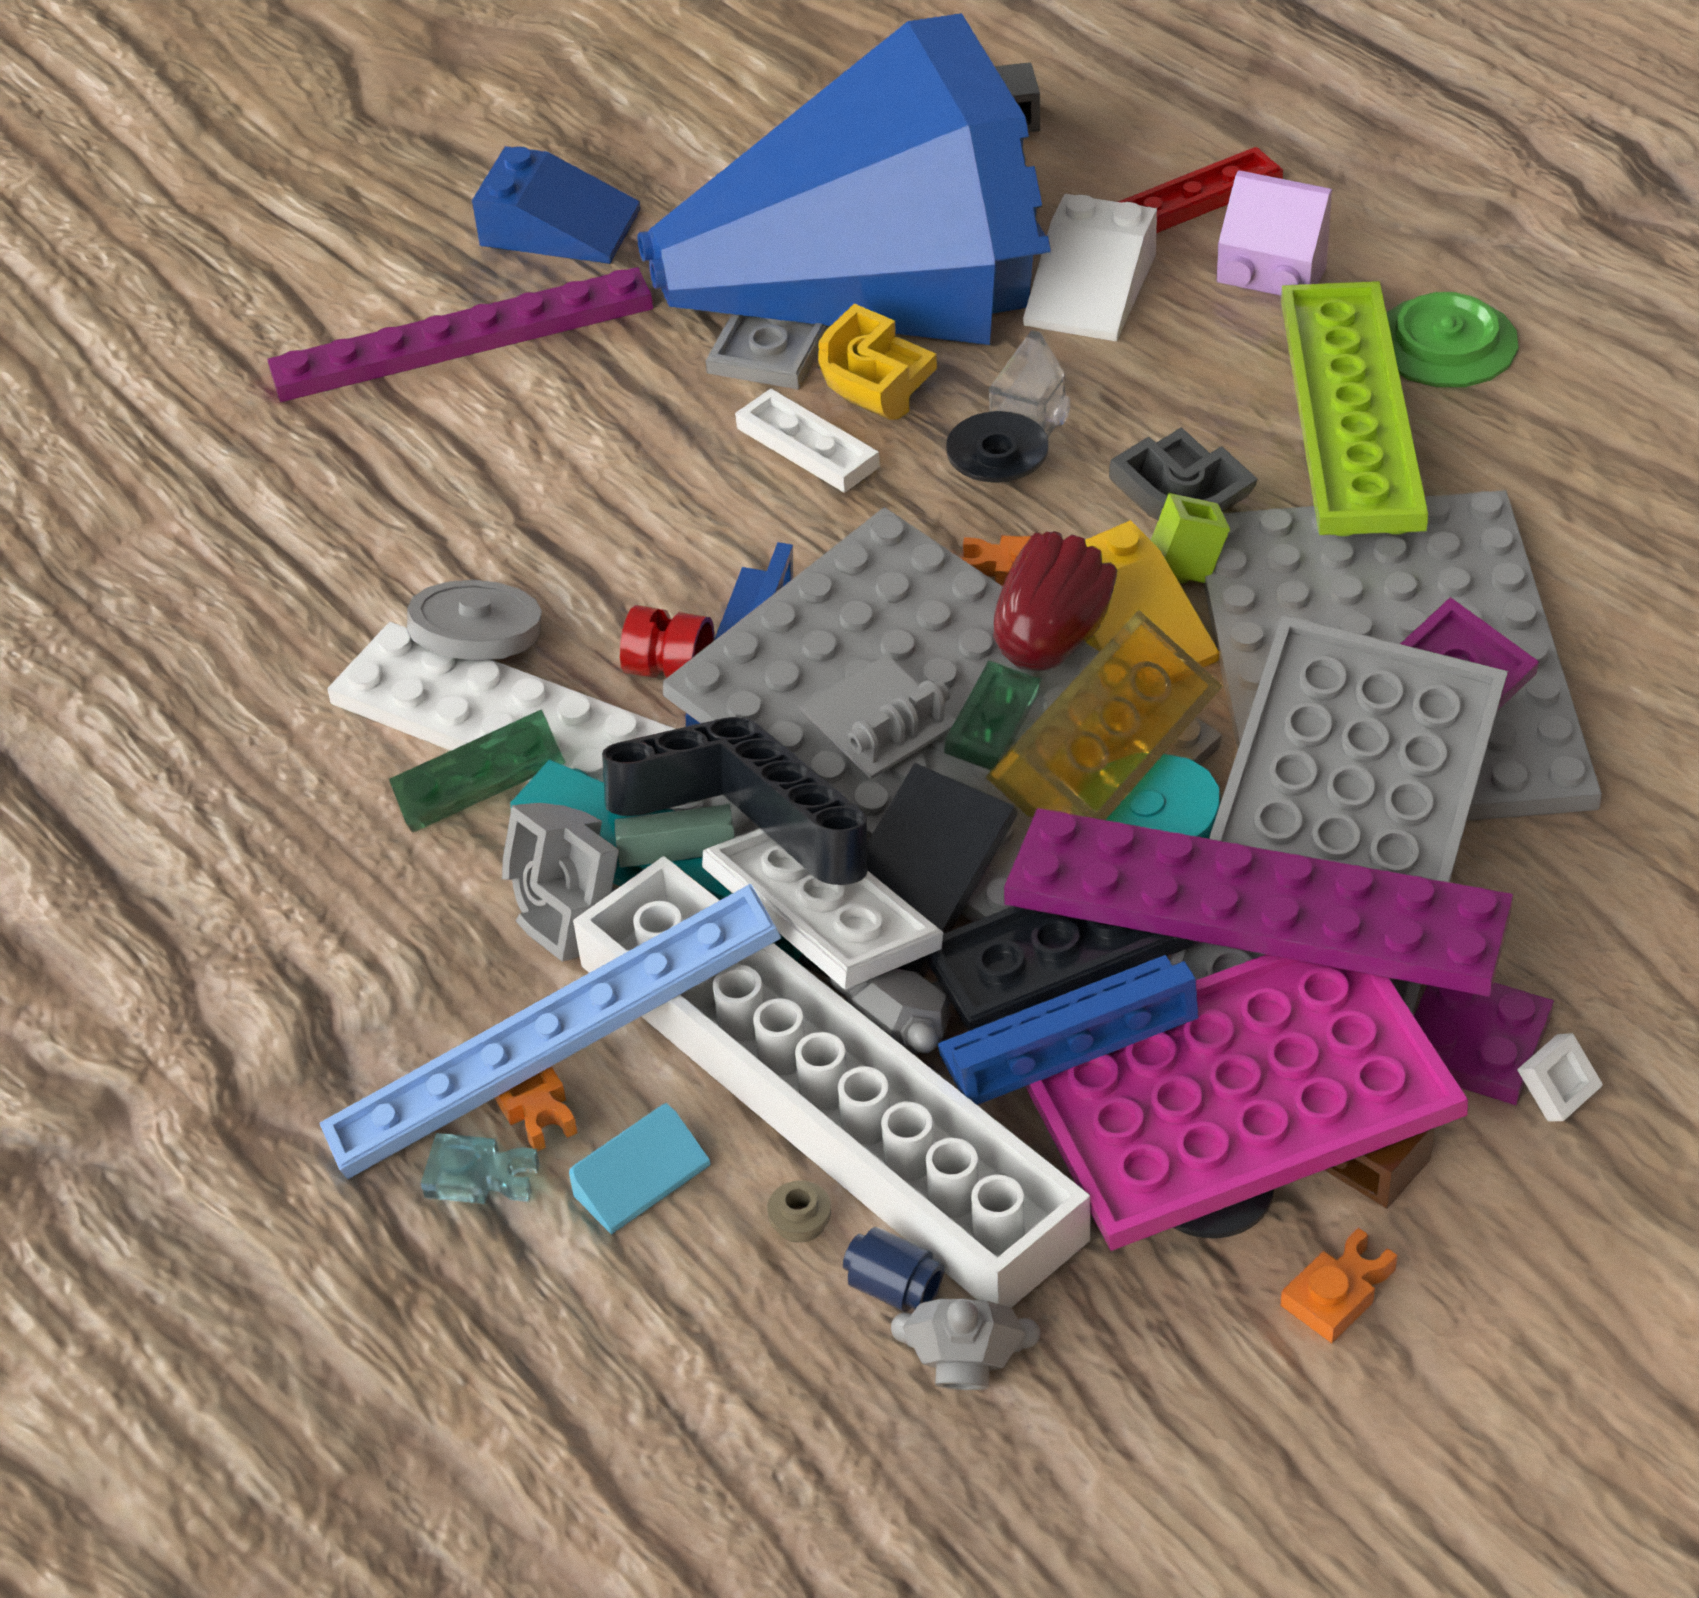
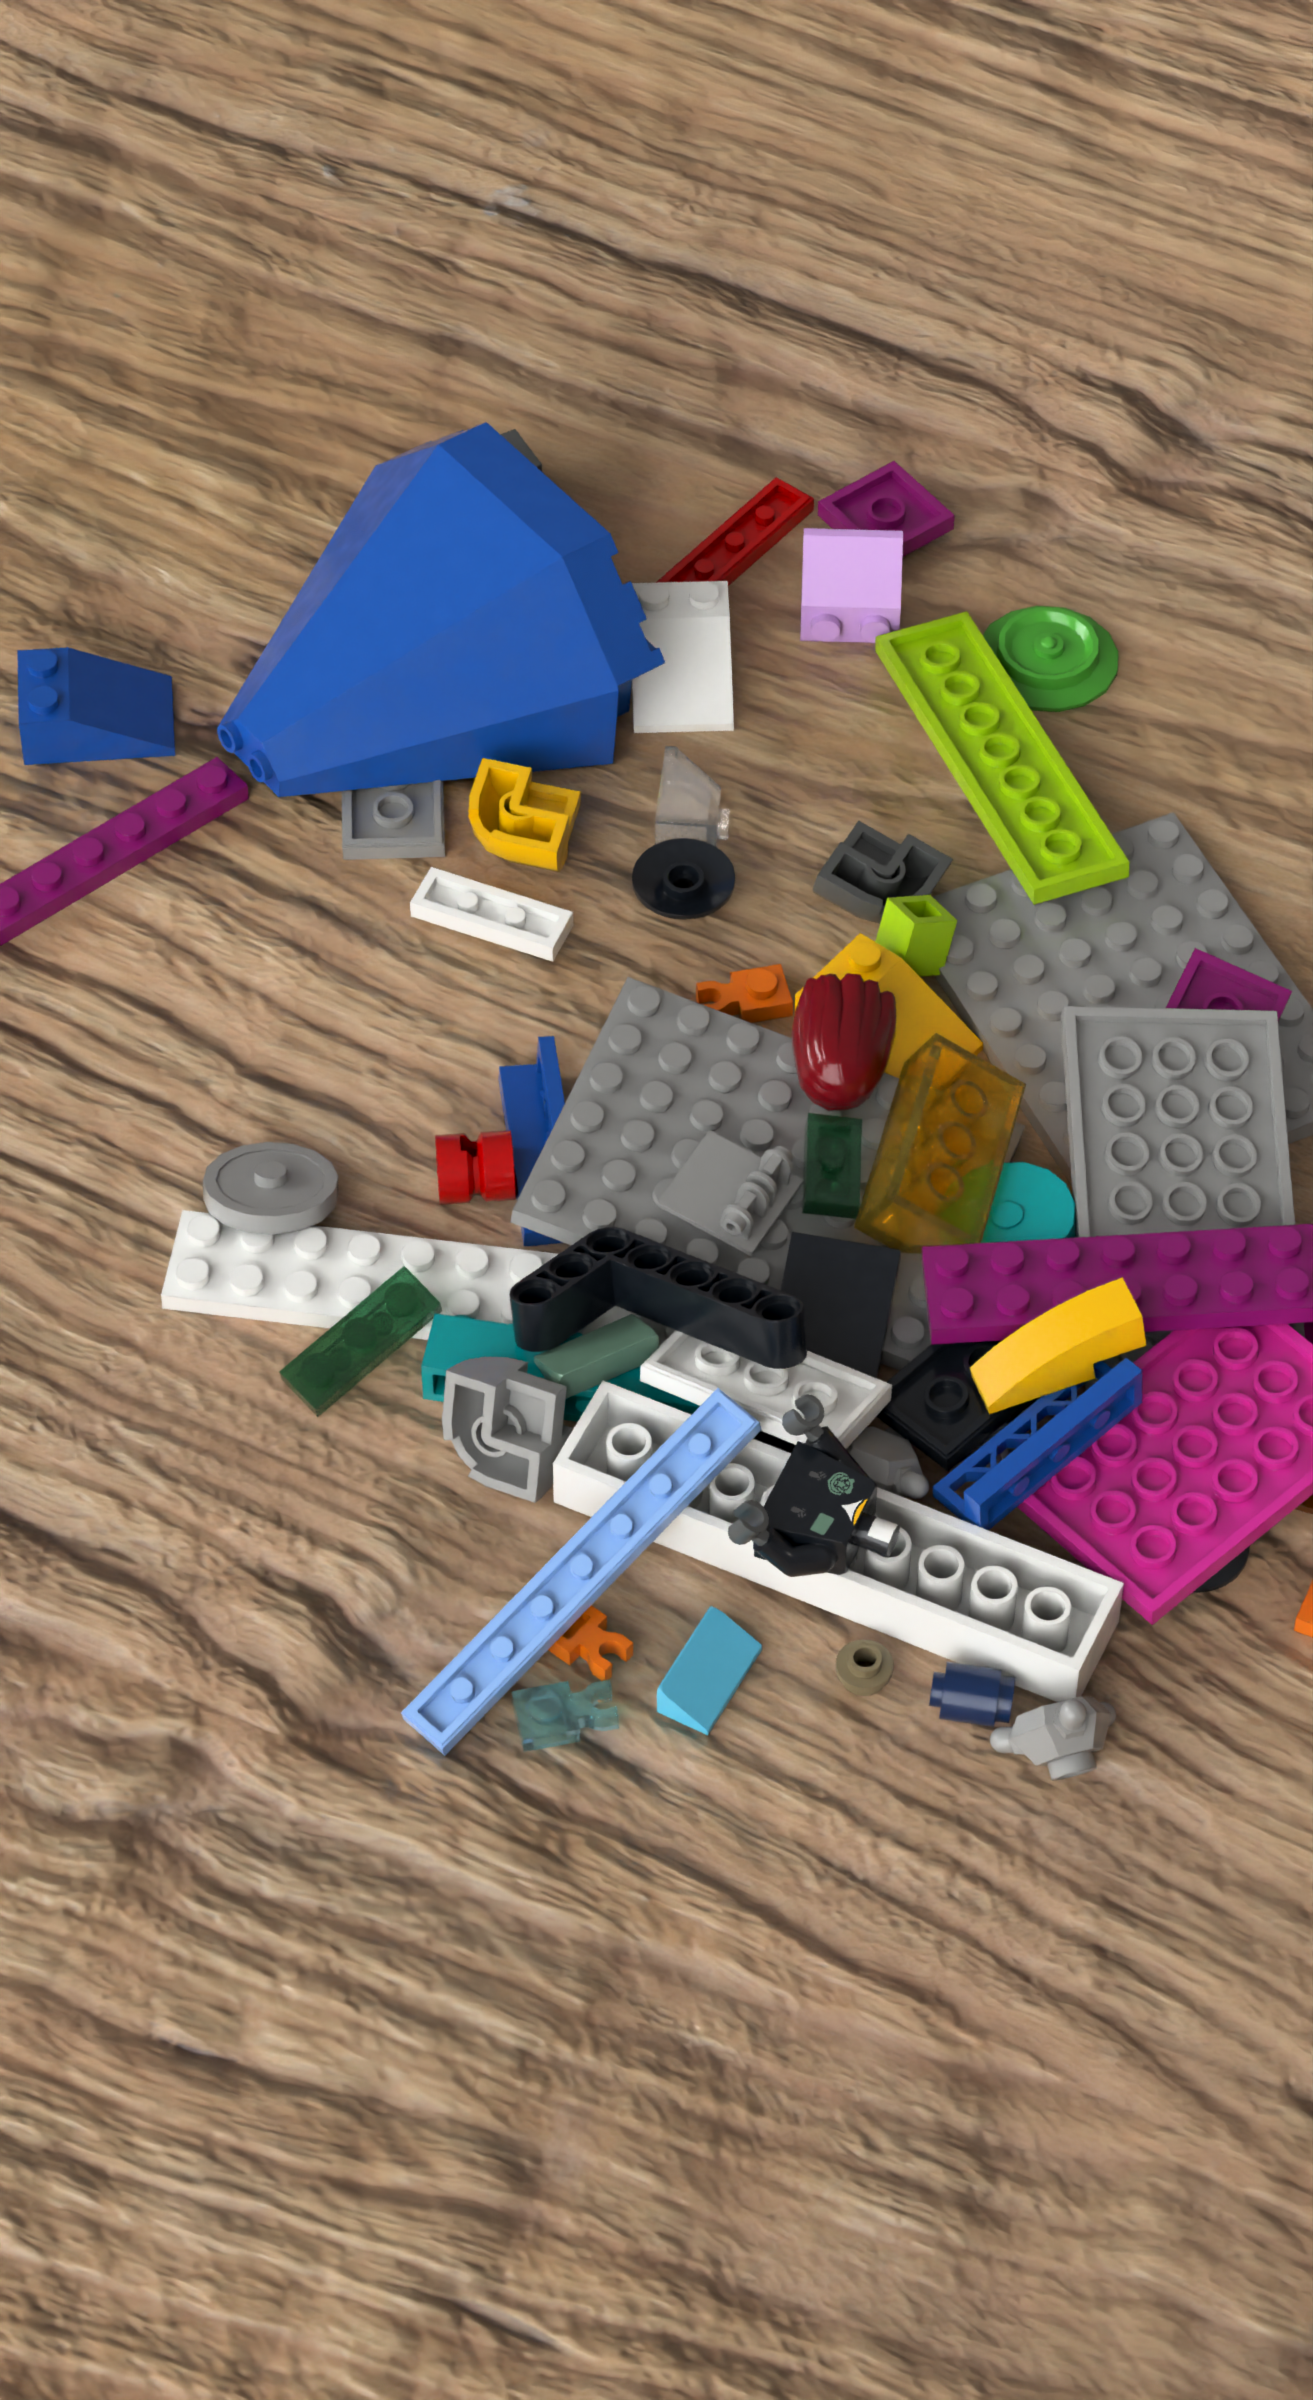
camera: 25 degrees left, 5 degrees up
none -> black torso [728,1394,900,1577]
none -> magenta plate [818,461,955,557]
none -> yellow slope [970,1277,1146,1414]

